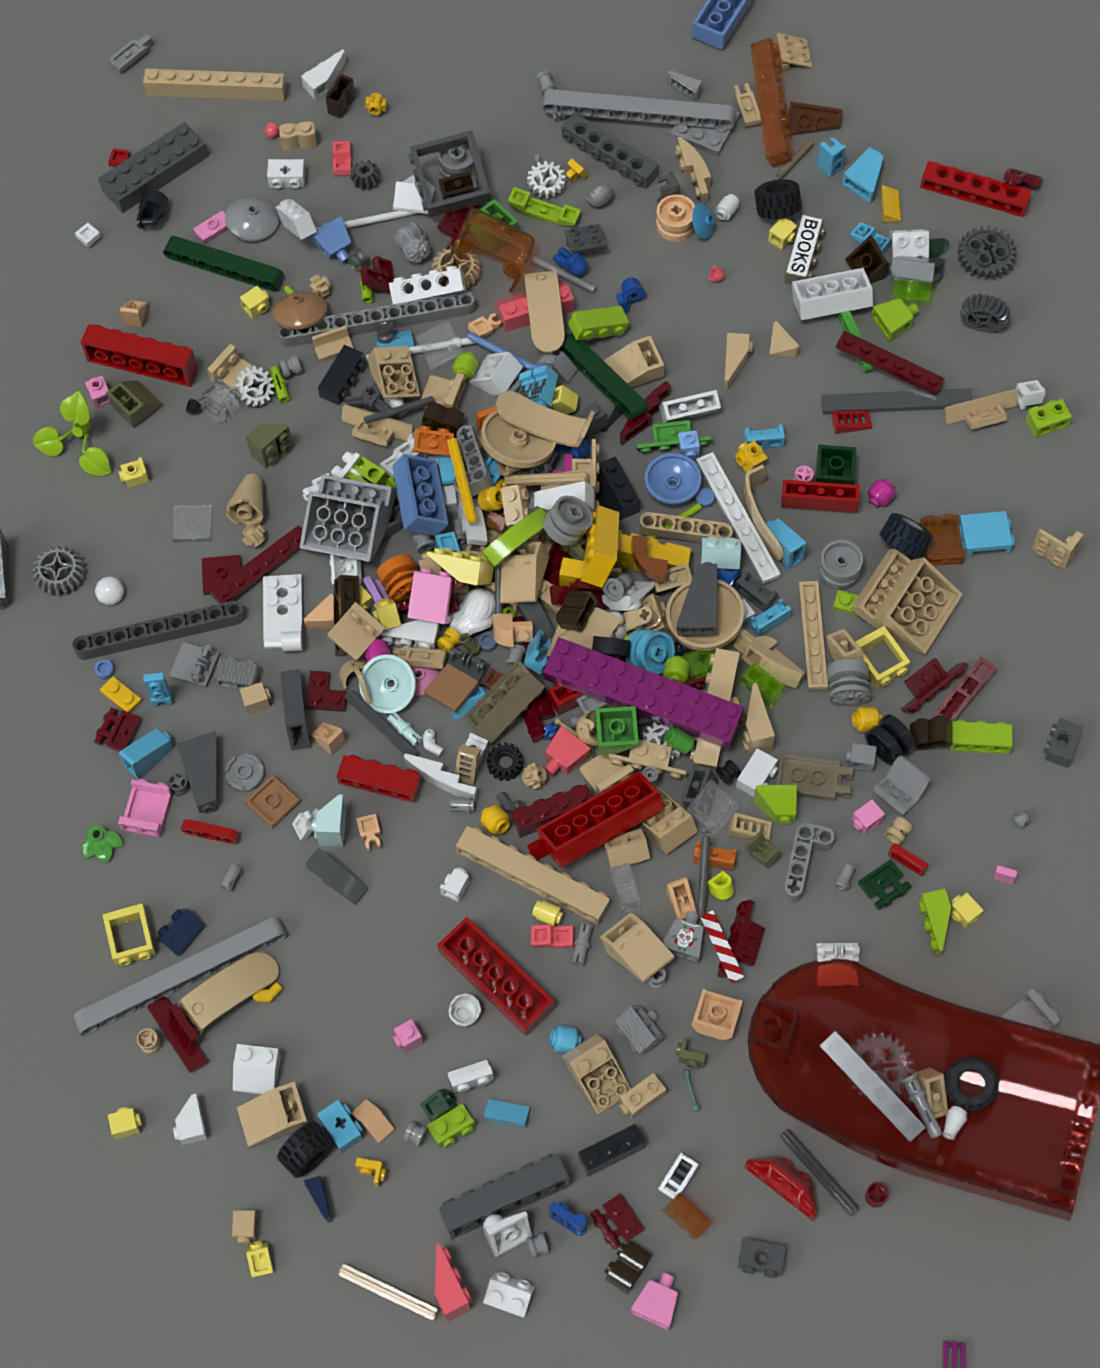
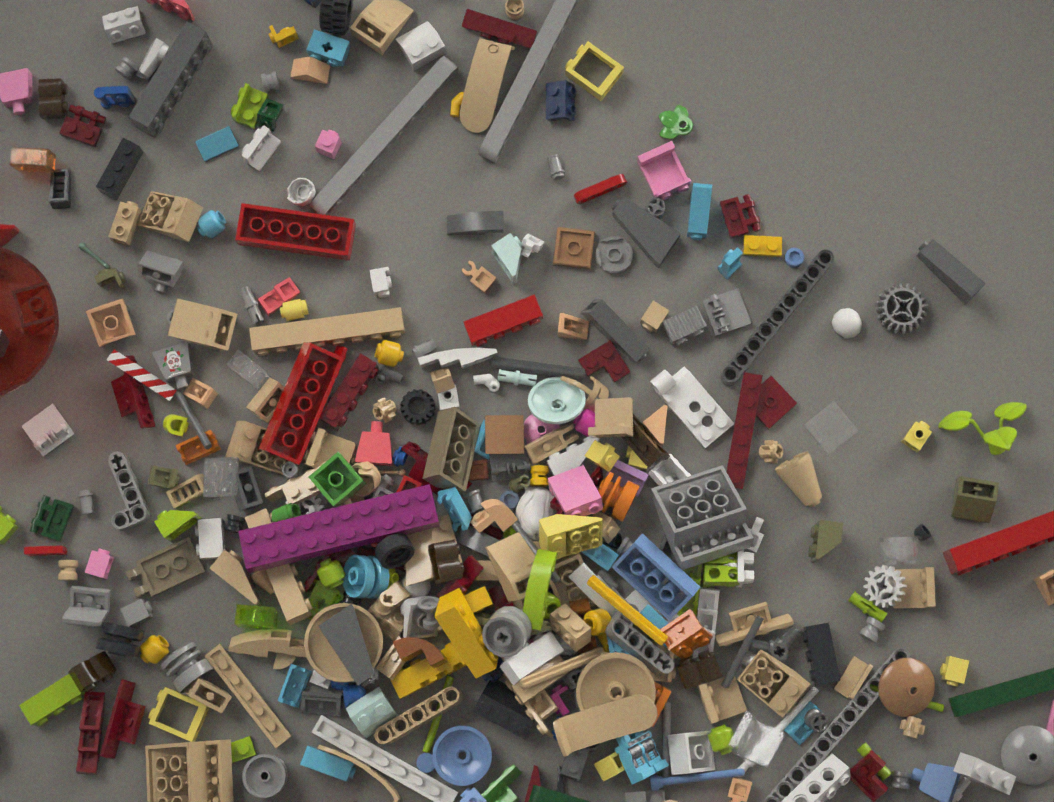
camera: 145 degrees right, 15 degrees up
bright pink brick [85,376,109,409] -> none
none -> light grey beam [310,56,459,215]

